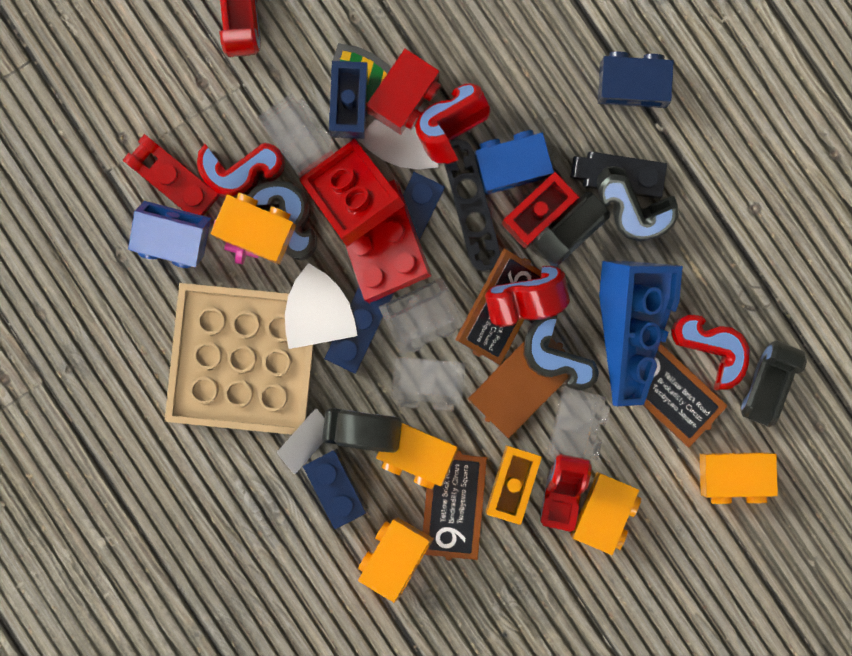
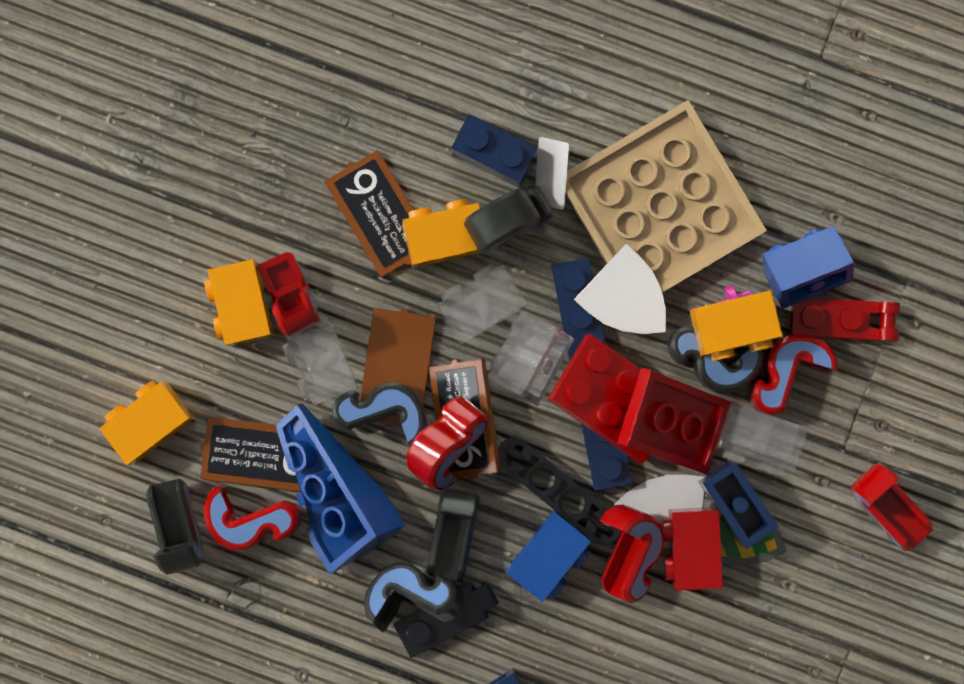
camera: 140 degrees right, 0 degrees up
light orange brick [358,517,434,603] -> none
light orange brick [485,445,542,525] -> none
red brick [502,172,579,249] -> none

